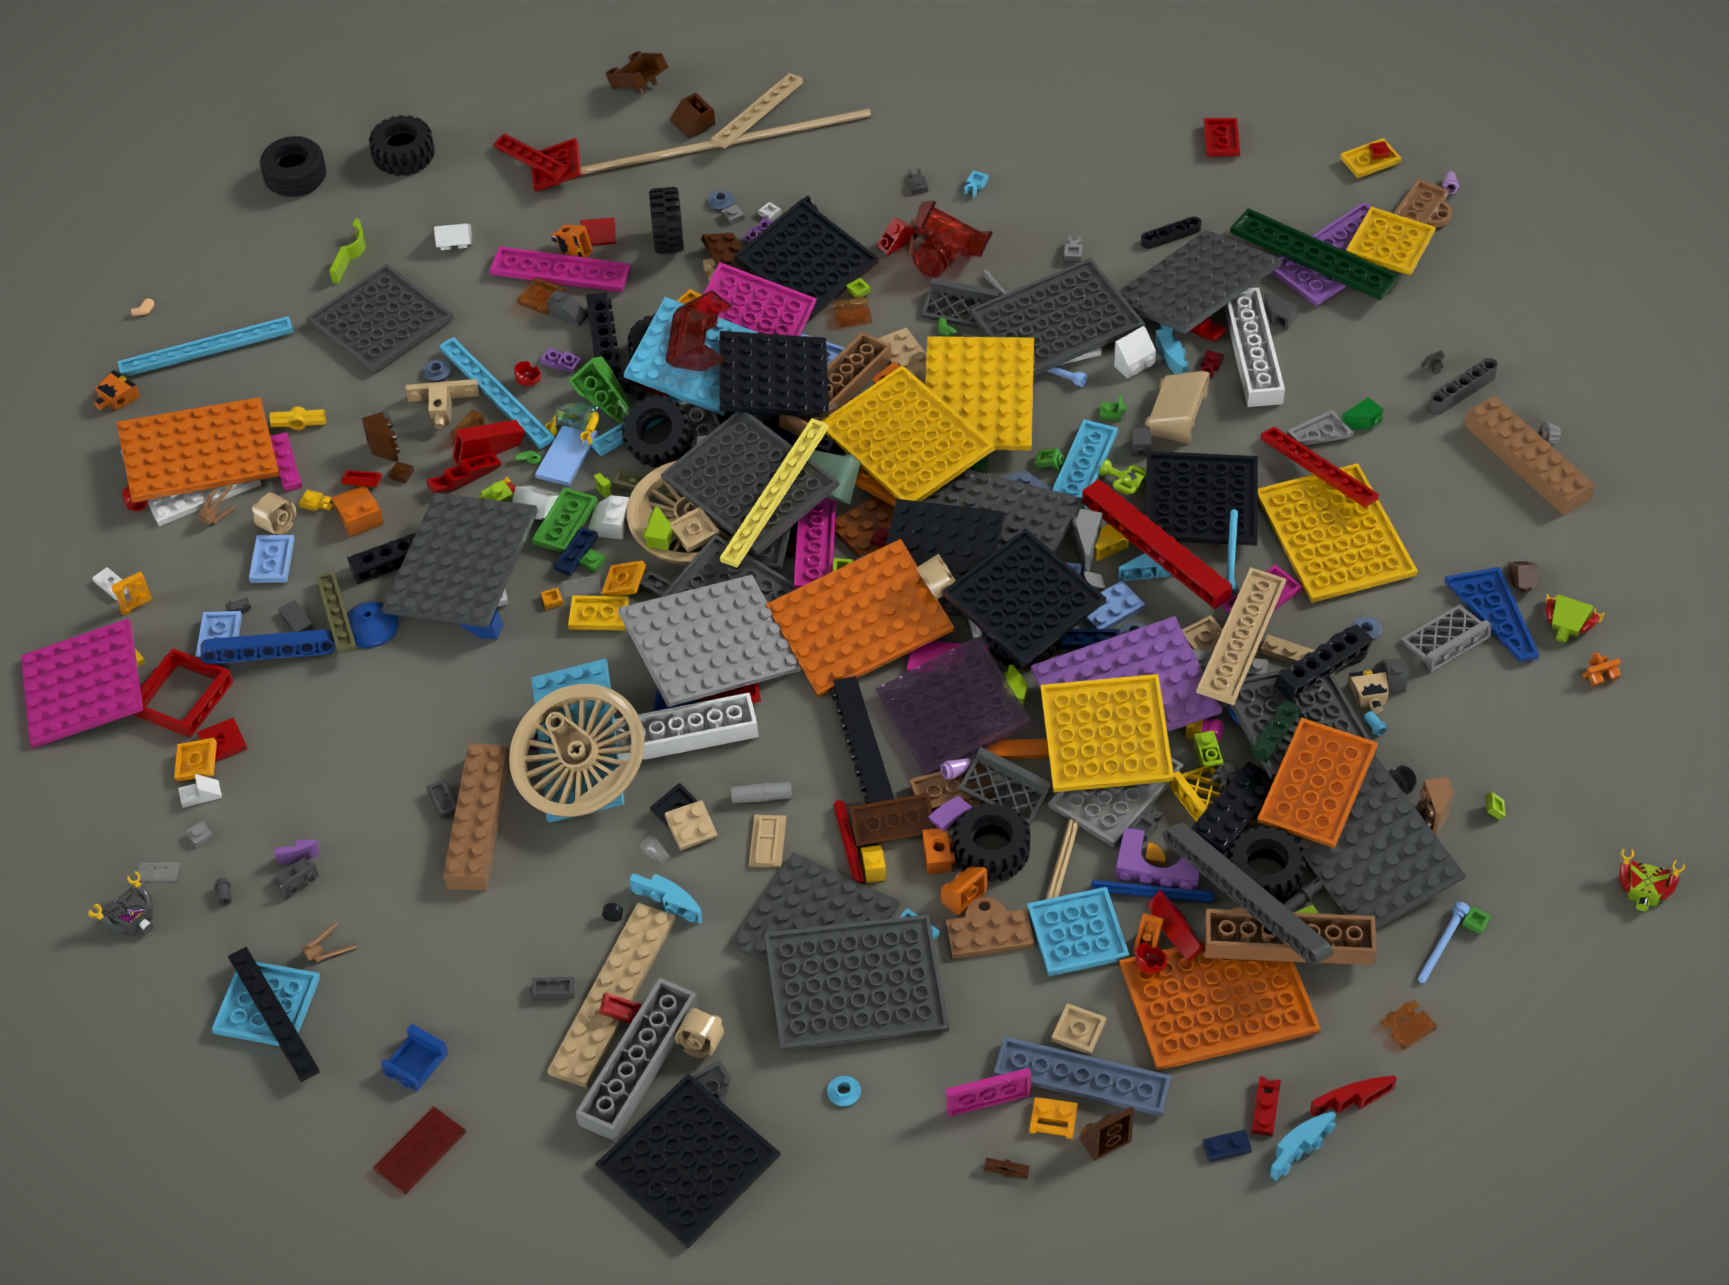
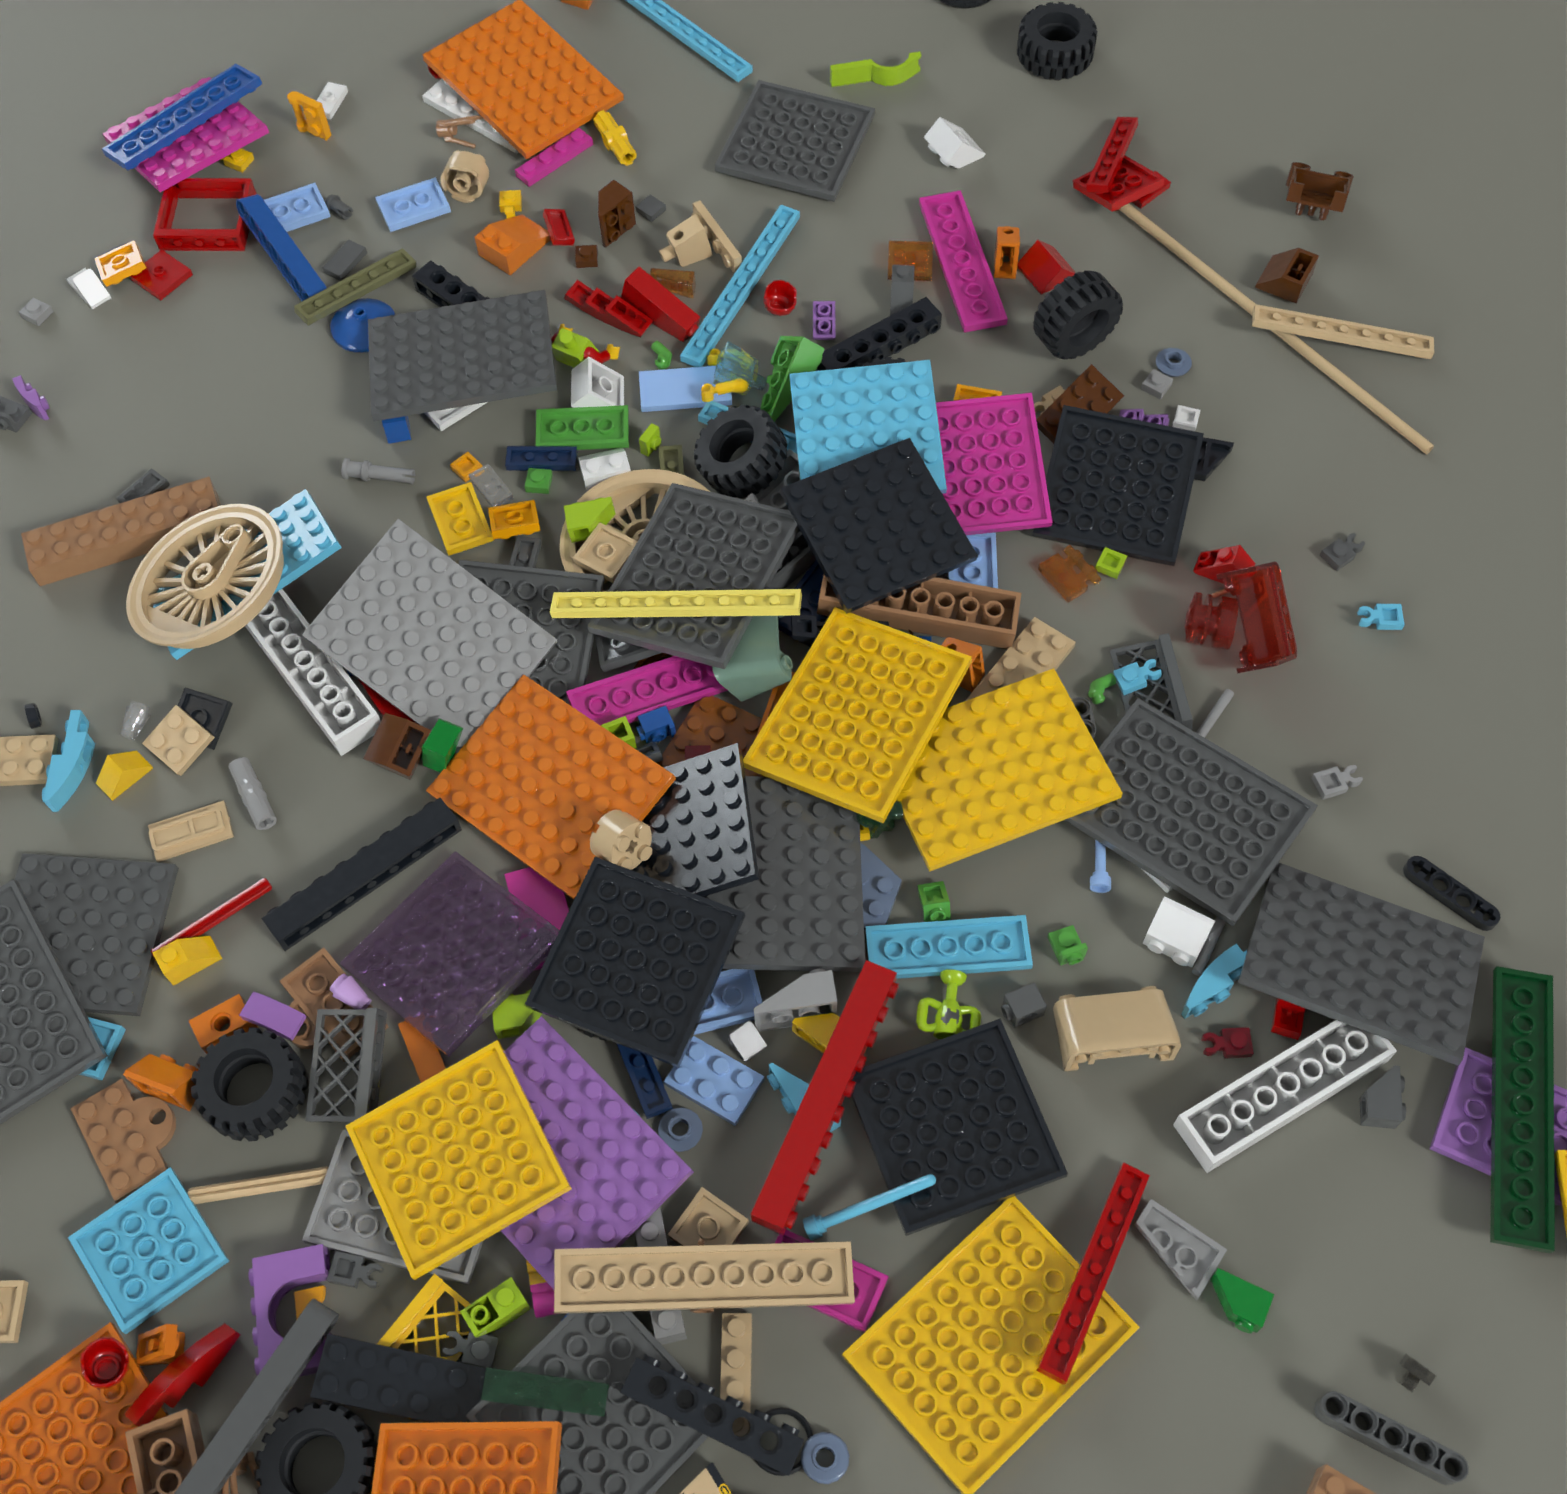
camera: 65 degrees right, 10 degrees up
sand blue piece [422,360,451,381] -> none
clear red windscreen [666,290,732,372] -> none
reddish brown plate [849,793,935,847] -> none
blue axle [1091,880,1214,903] -> none
none -> yellow slope [96,751,153,801]
none -> blue plate [102,64,262,170]
none -> light grey pin [342,458,415,484]
none -> reddish brown slope [363,713,432,780]
none -> green slope [422,718,463,773]
none -> blue brick [635,706,676,744]
none -> medium azure plate [1113,659,1162,695]

